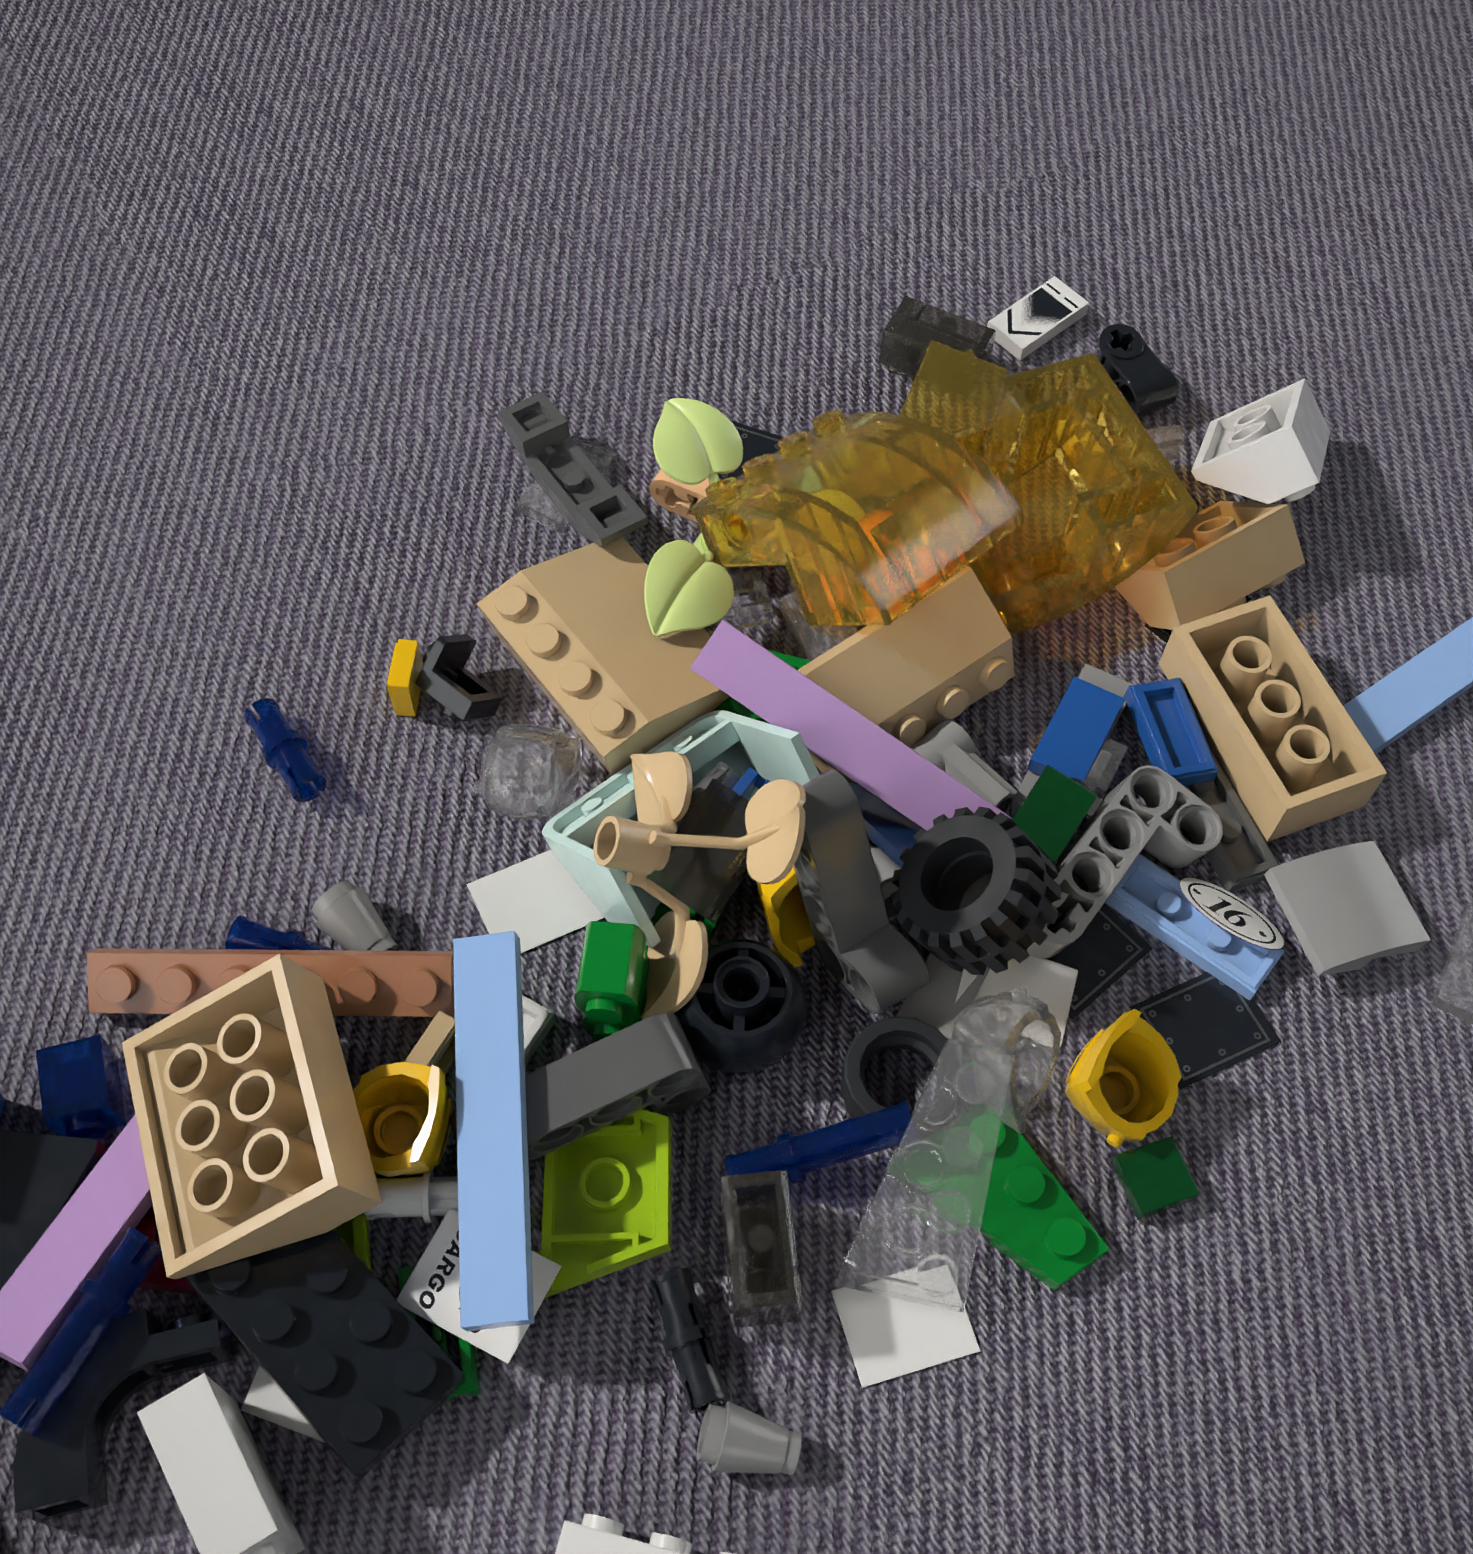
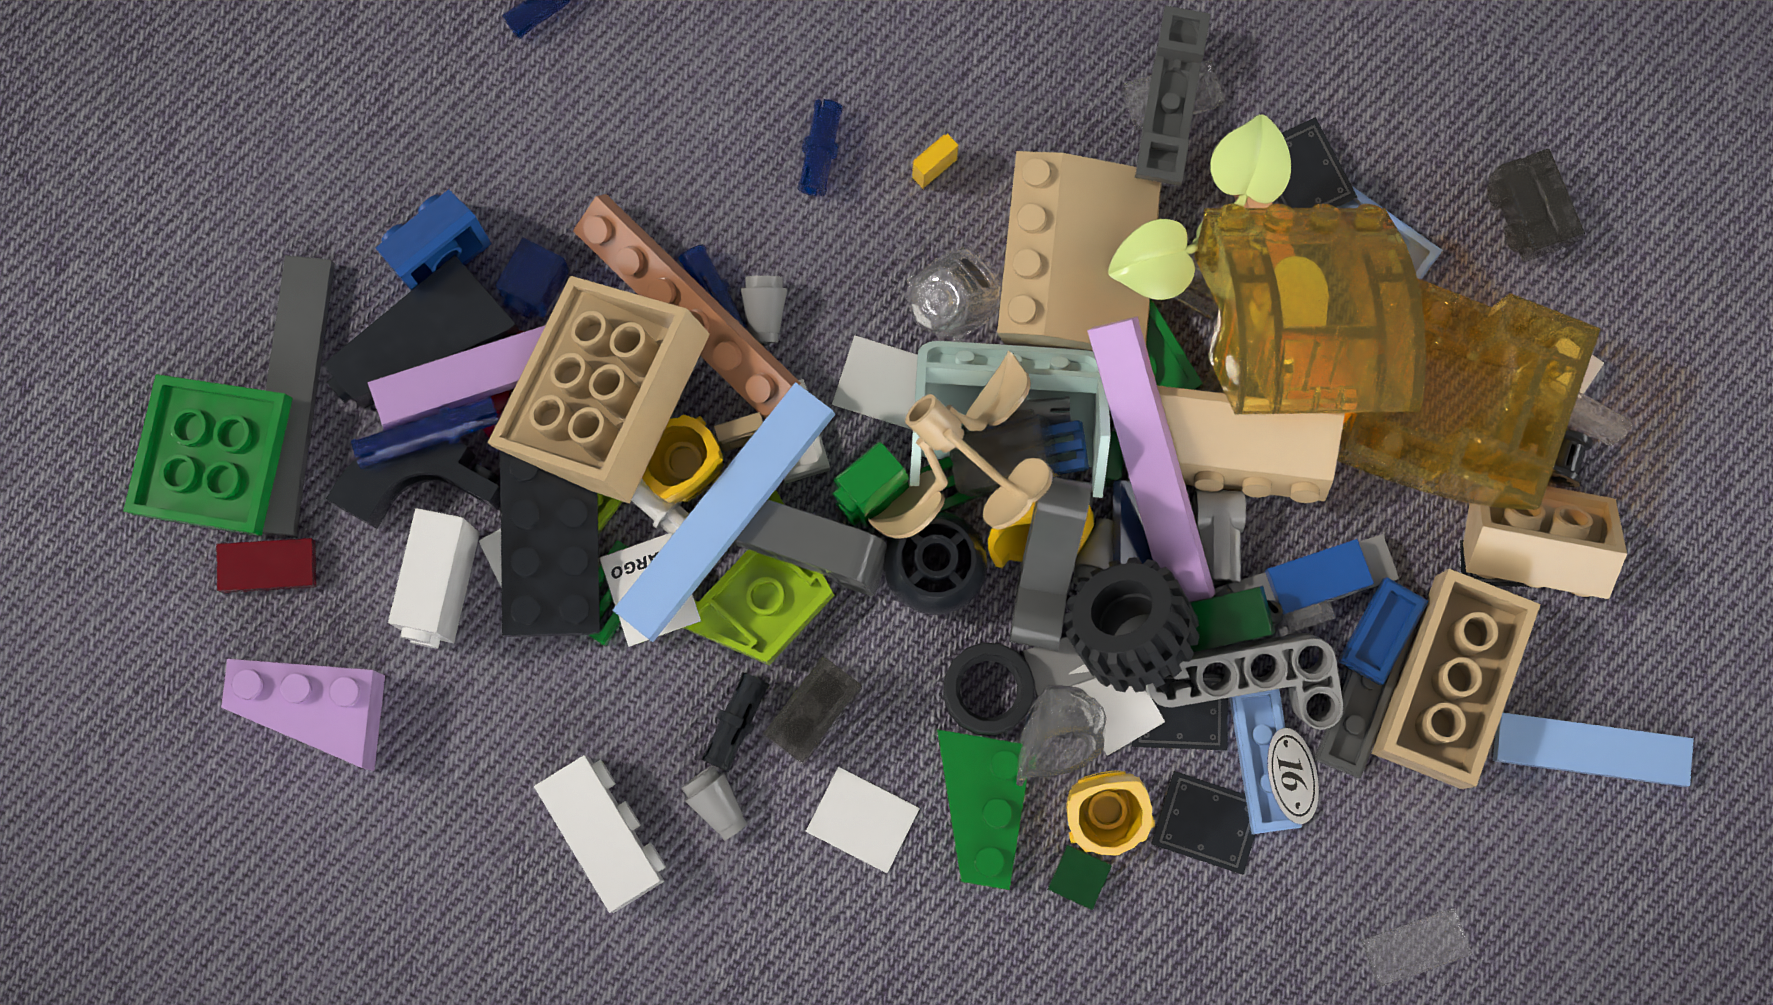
camera: 45 degrees right, 20 degrees up
black bracket [415,634,504,721] -> none
clear blue pin [725,1100,920,1196] -> none
clear wing [834,1038,1014,1313] -> none
clear yellow piece [896,340,1008,454] -> none
white tile [986,276,1089,361] -> none
black piece [1088,324,1178,422] -> none
white slope [1191,378,1330,504] -> none
light grey slope [1264,841,1431,976] -> none

